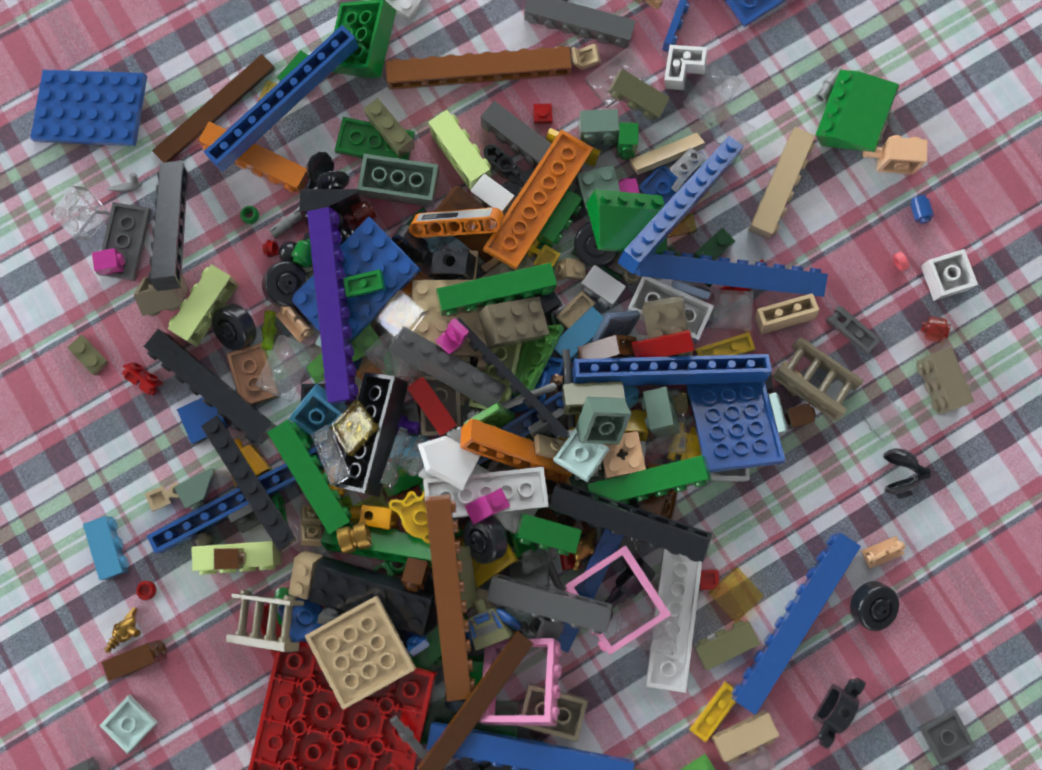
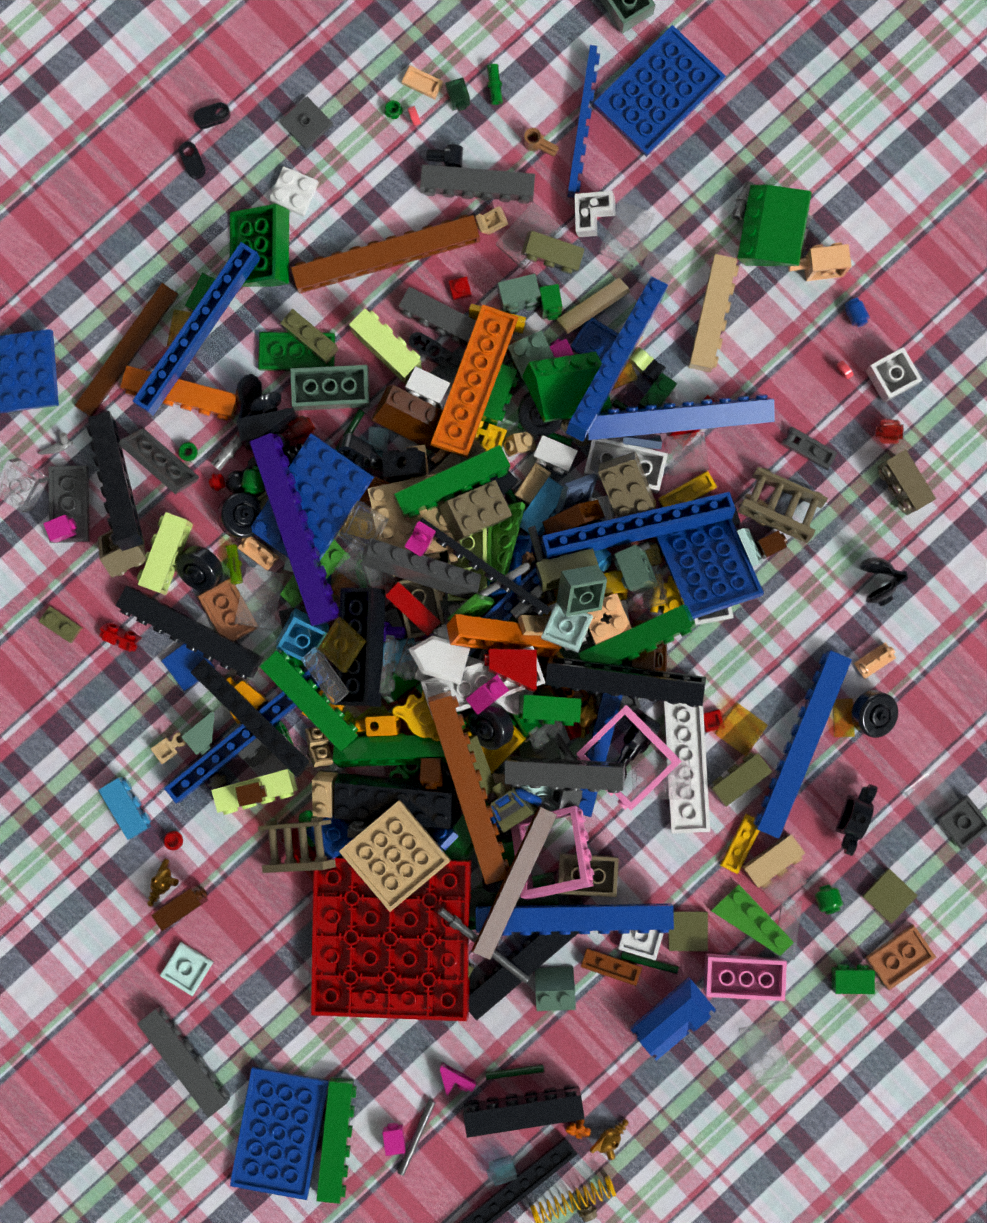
camera: 10 degrees left, 5 degrees up
pearl gold wheel [337,522,372,555] -> none
green plate [343,269,385,298] -> none
orange beam [409,208,504,238] -> none
red tile [632,330,695,357] -> none
light grey bracket [670,148,705,193] -> none
tan brick [755,293,819,335] -> none
none -> dark grey tile [118,428,199,495]
none -> red slope [484,649,537,691]
none -> leg [629,347,666,384]
none -> clear yellow tile [833,698,855,738]

